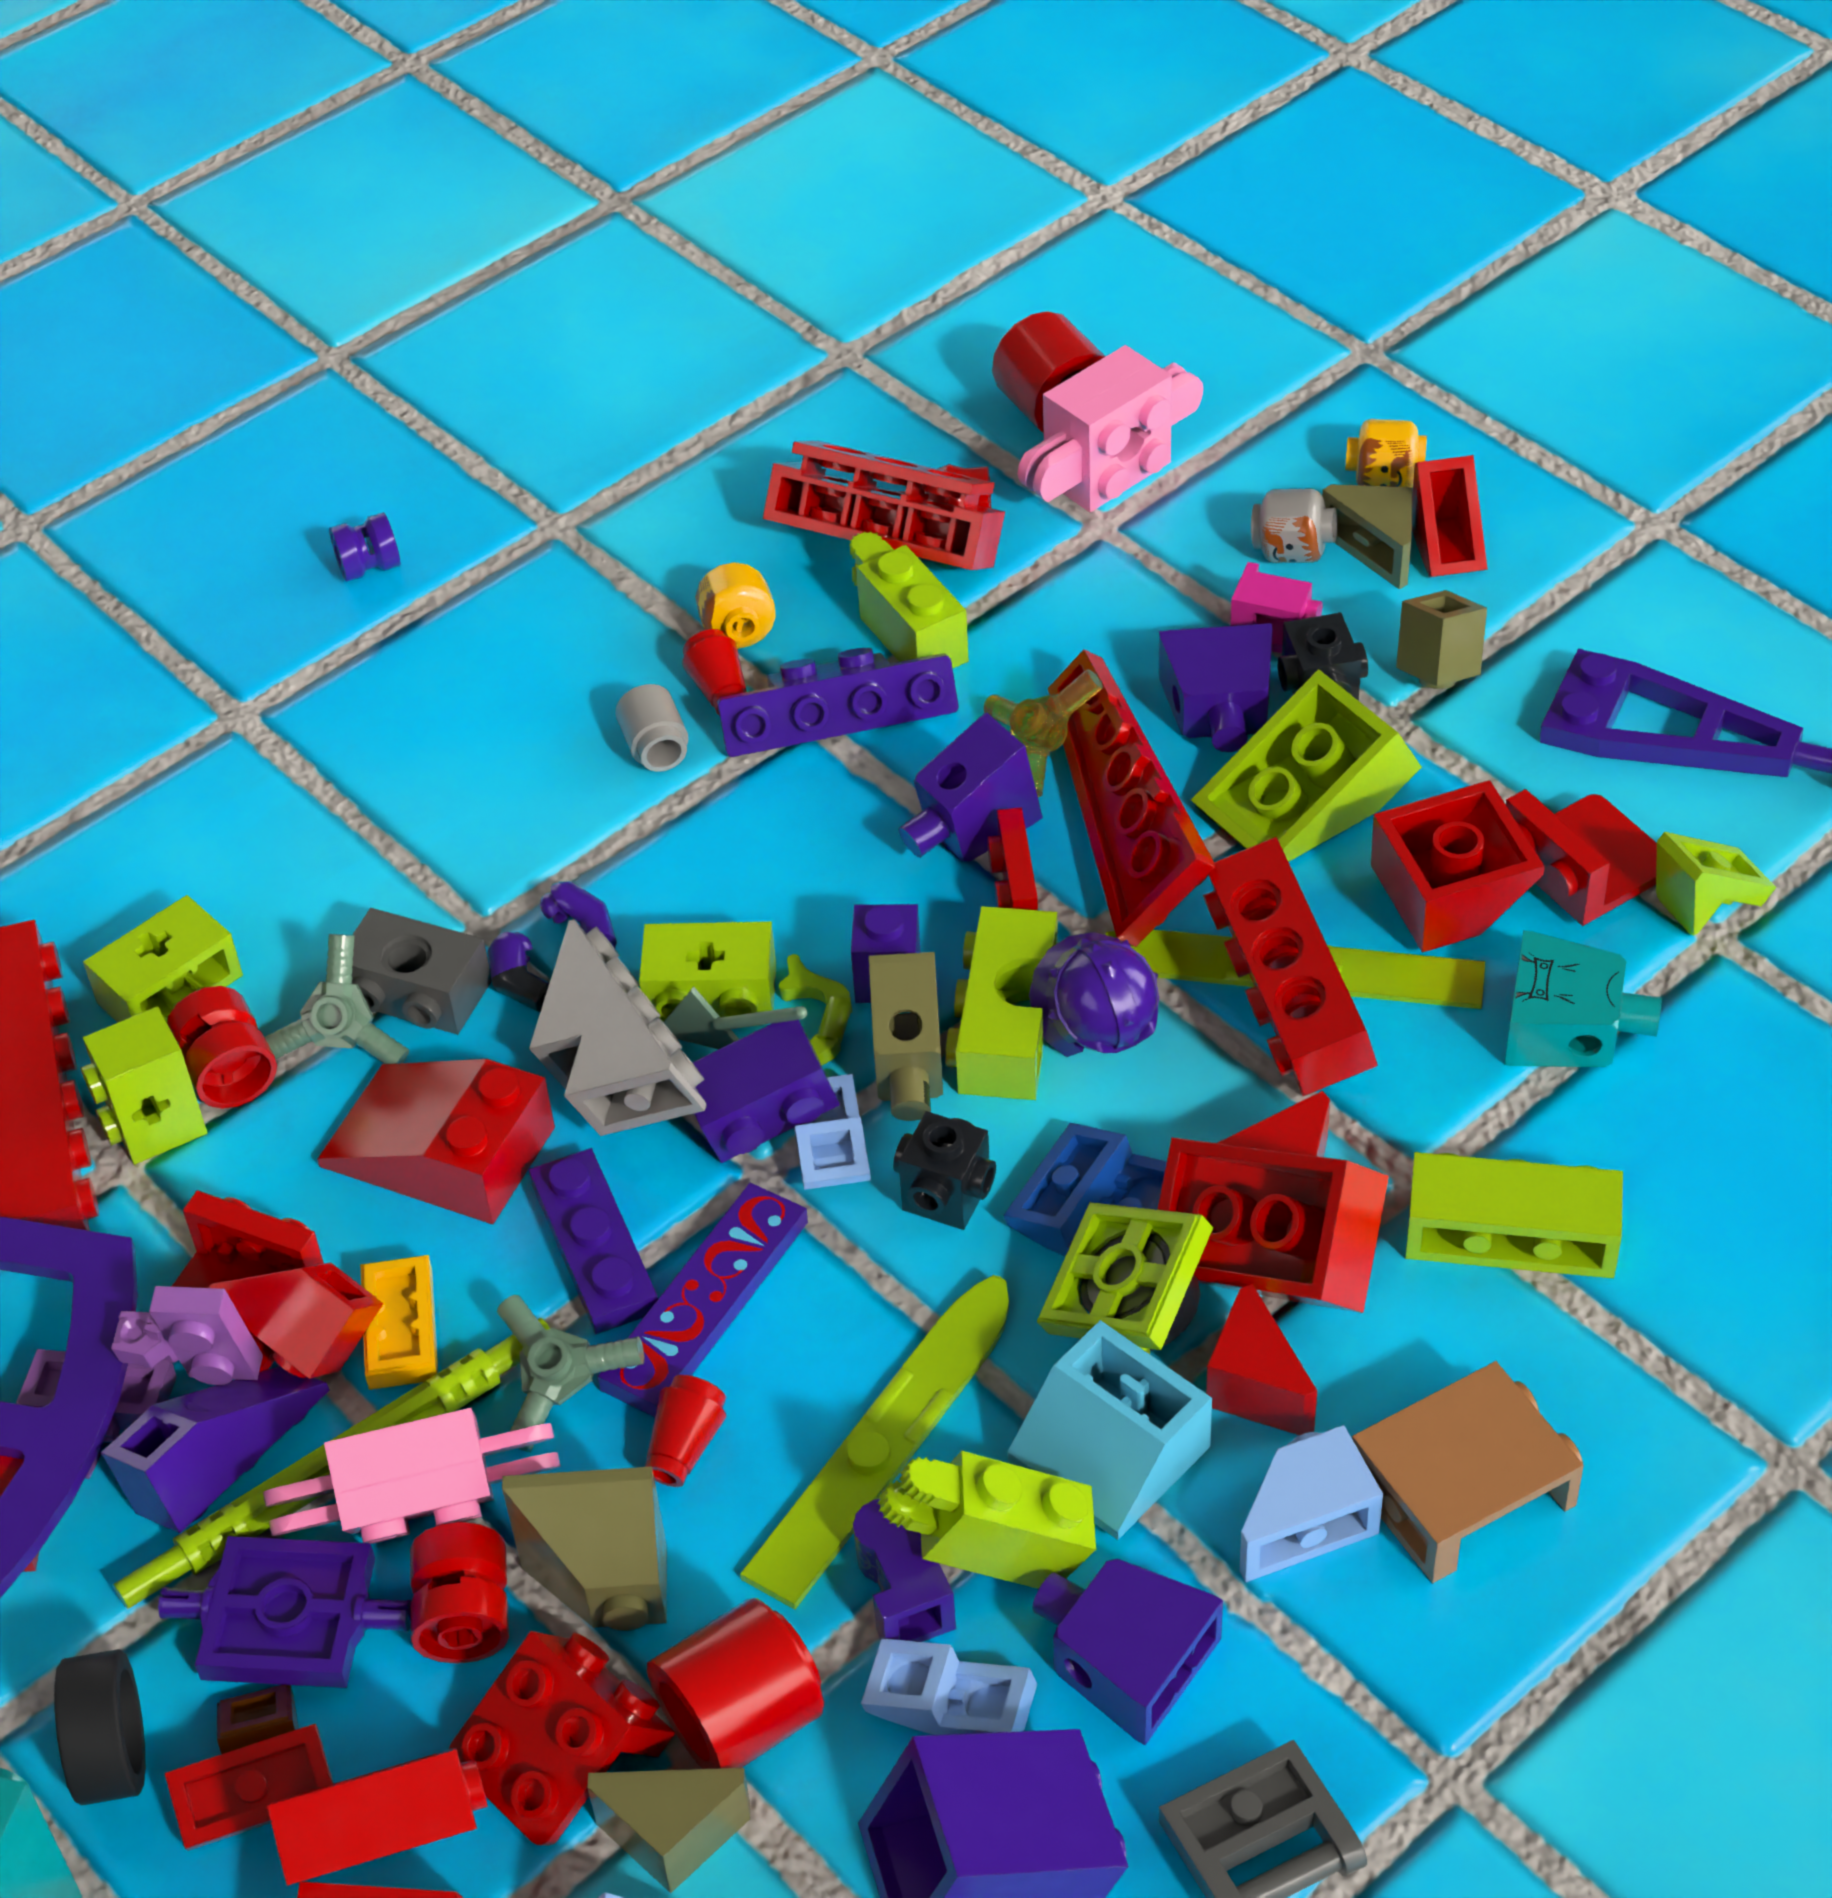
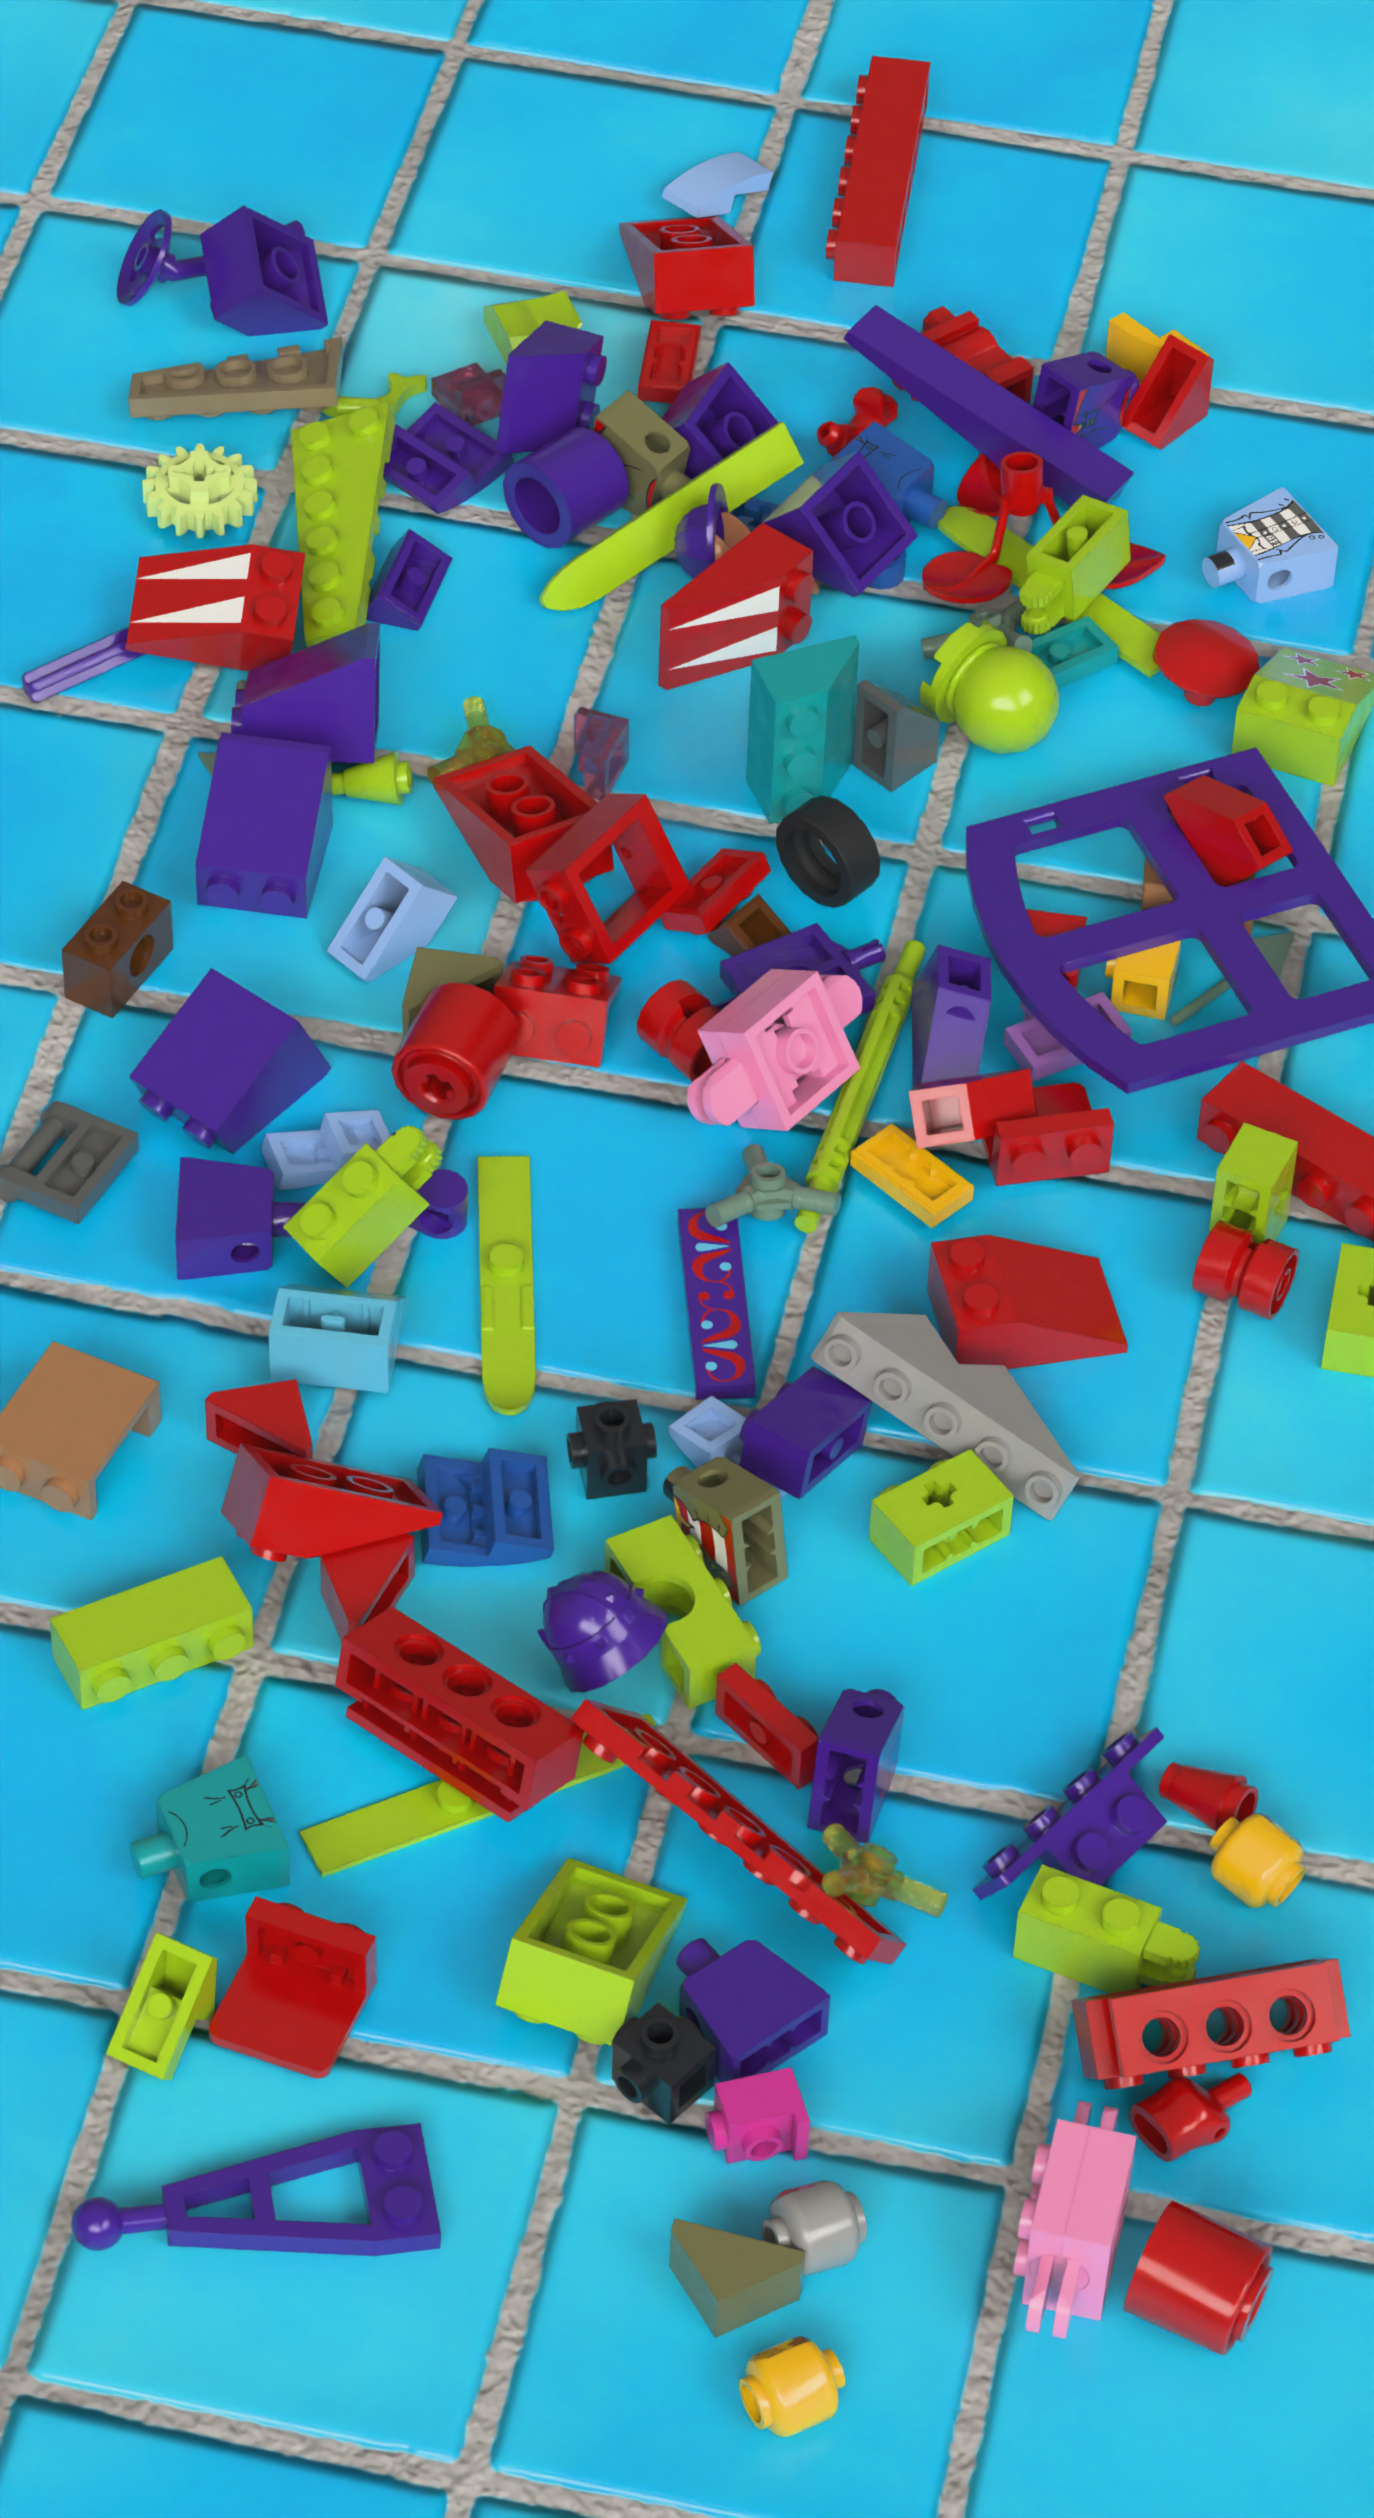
camera: 140 degrees right, 0 degrees up
medium lavender hinge [111,1286,263,1385] -> none
sand green piece [265,934,410,1064] -> none
dark grey brick [351,908,492,1035] -> none
arm [488,932,550,1012] -> none
olive slope [502,1467,667,1631] -> none
dark purple plate [529,1148,658,1335] -> none
dark purple arm [540,881,617,948] -> none
light grey brick [615,684,689,772] -> none
red cone [644,1375,726,1487] -> none
sand green piece [663,986,807,1050] -> none
lime helmet [779,954,852,1065] -> none
dark purple brick [851,904,921,1003] -> none
lime piece [1037,1202,1213,1354] -> none
light blue slope [1239,1425,1383,1583] -> none
red slope [1371,780,1545,953] -> none
olive brick [1396,590,1487,689] -> none
red slope [1412,455,1488,578] -> none

